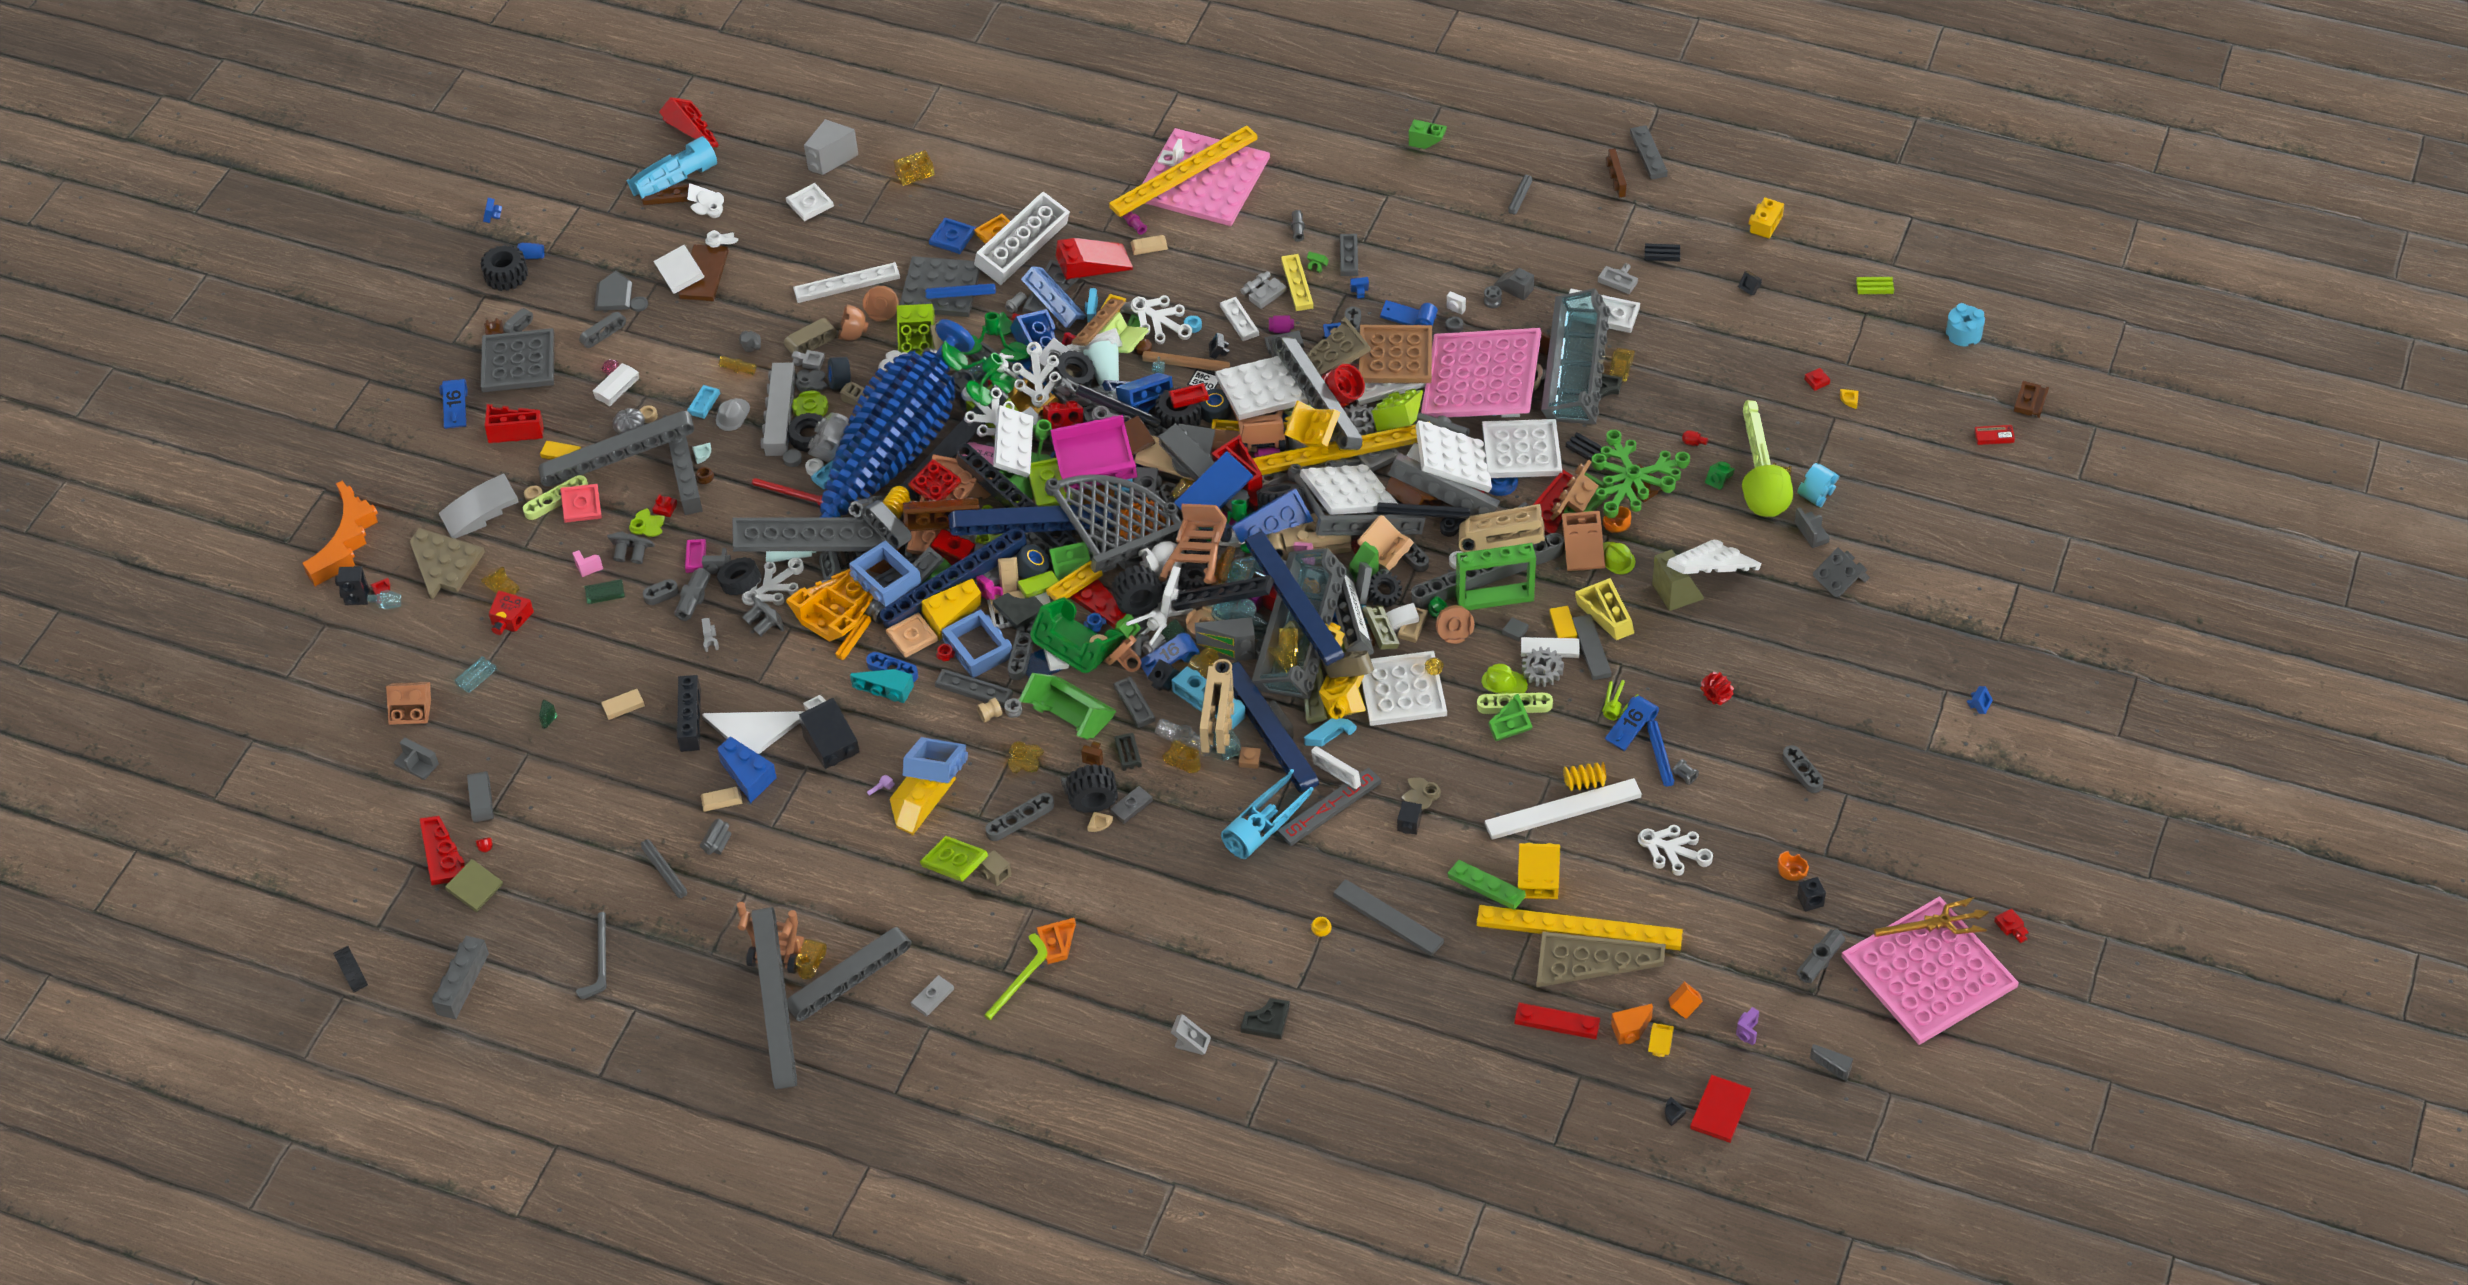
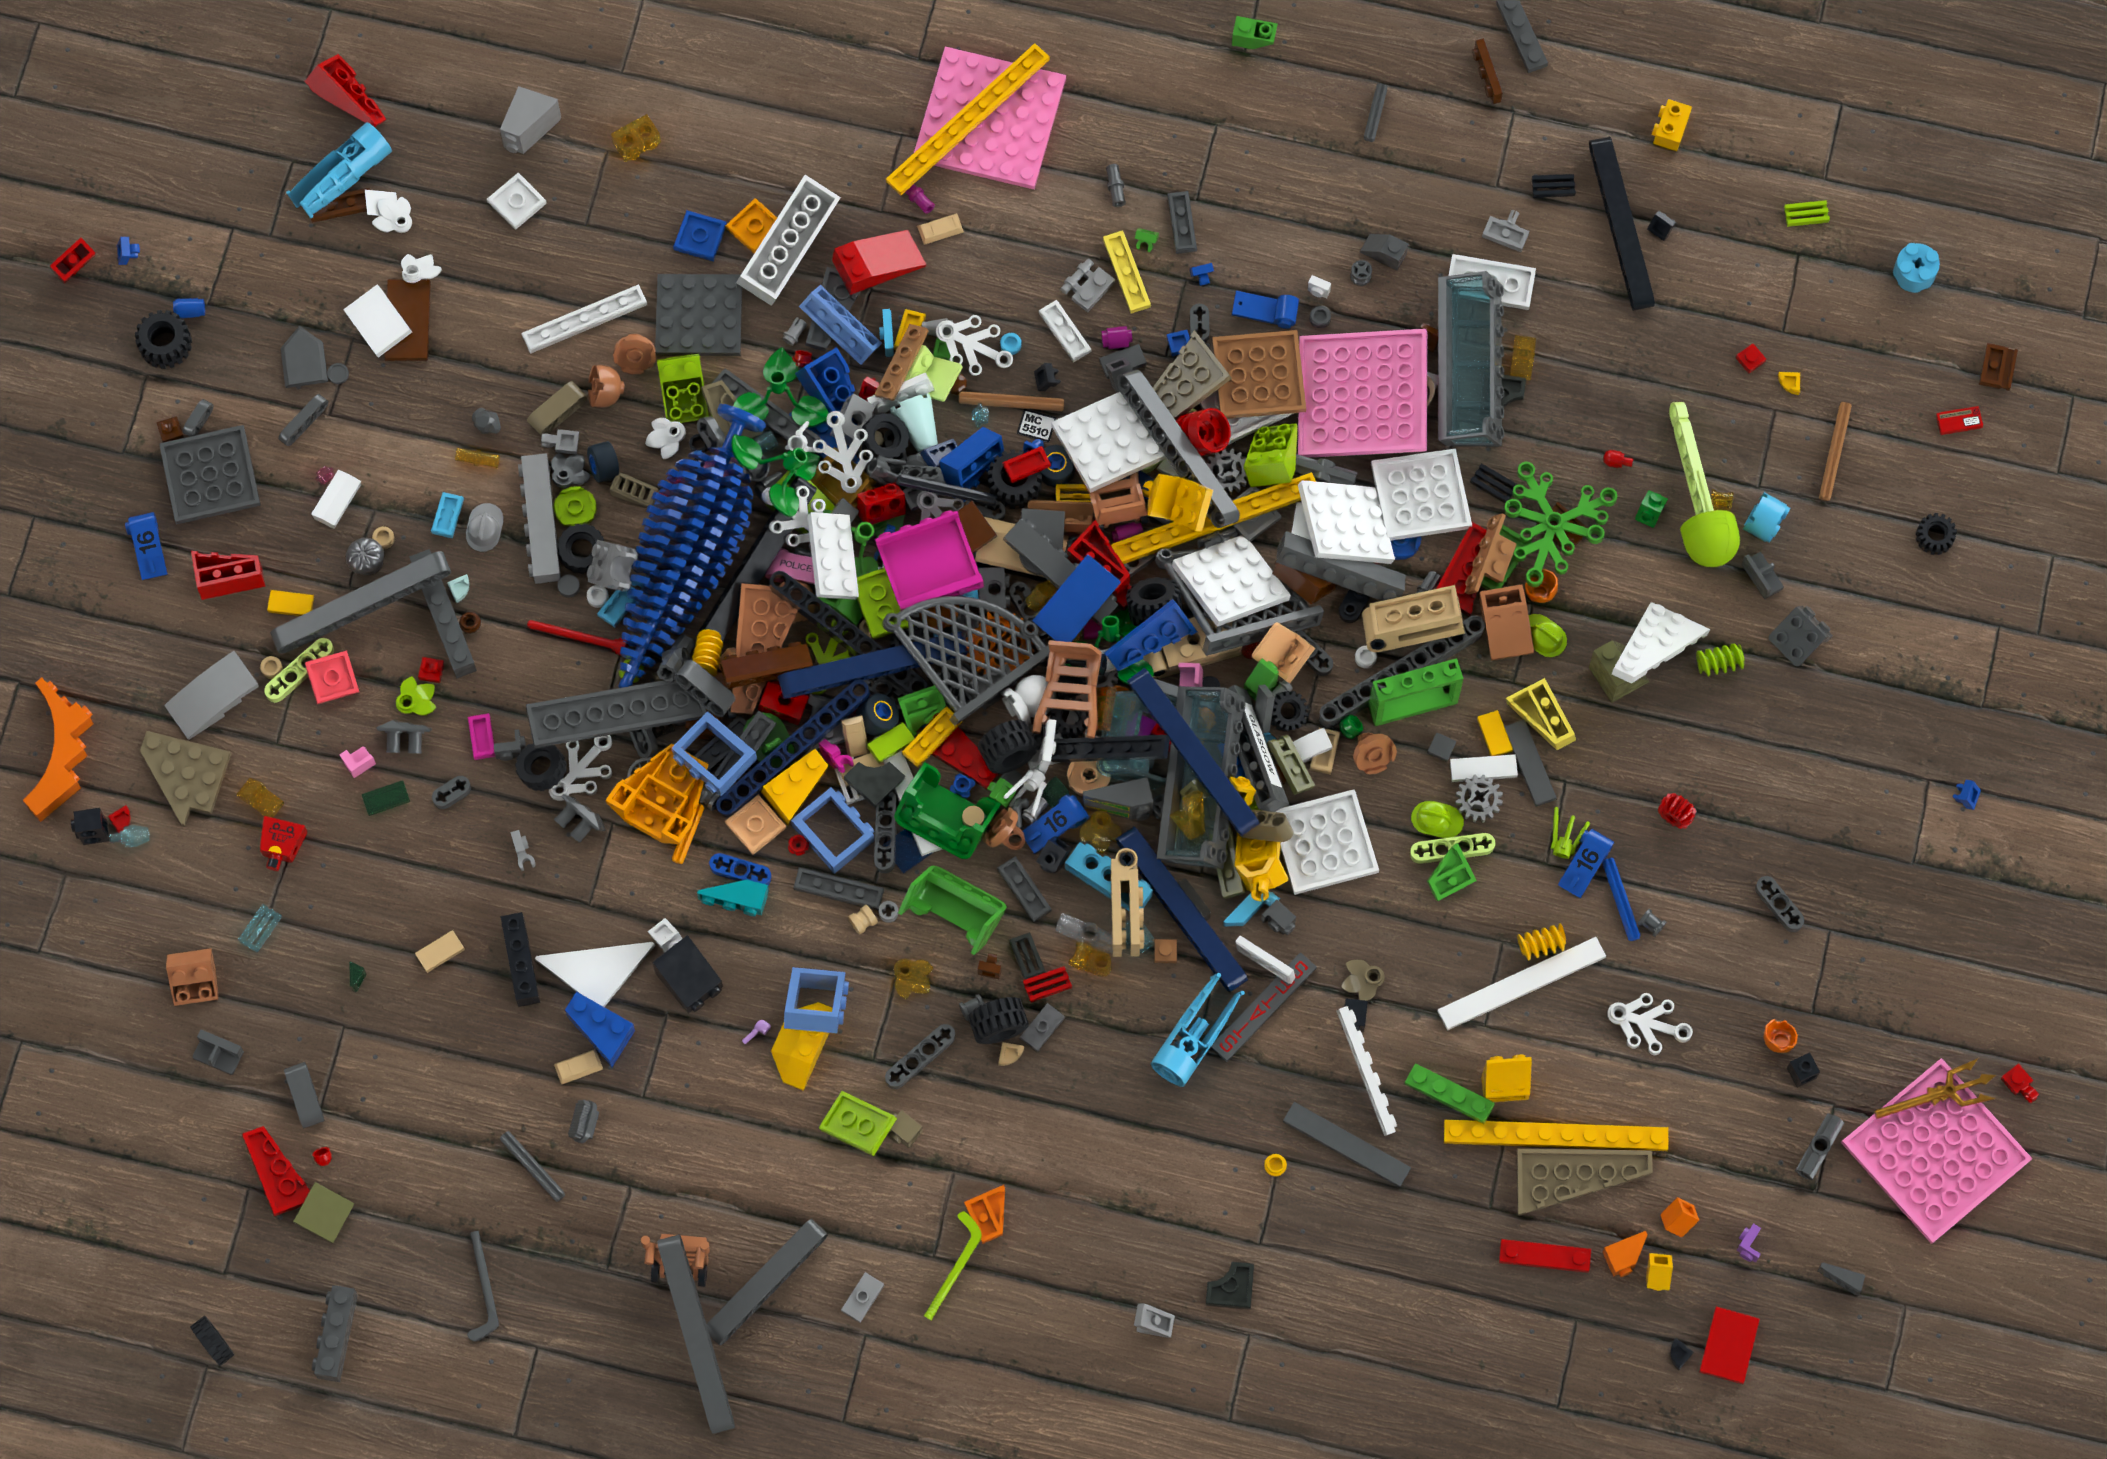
camera: 10 degrees left, 20 degrees up
dark grey piece [674,568,711,621] -> none
clear yellow piece [795,939,827,979] -> none
red tile [908,459,961,501] -> none
blue axle [925,283,996,299] -> none
white bracket [1158,139,1184,167] -> none
black axle [1377,502,1470,519] -> none
clear yellow plate [1425,657,1444,675] -> none
none -> red brick [50,238,96,284]
none -> red tile [1023,966,1072,1003]
none -> dark grey brick [1261,900,1296,935]
none -> white plate [1337,1006,1397,1136]
none -> black beam [1589,136,1655,311]
none -> lime piece [1696,643,1744,676]
none -> medium nougat axle [1819,402,1852,501]
none -> black tyre [1916,513,1957,555]

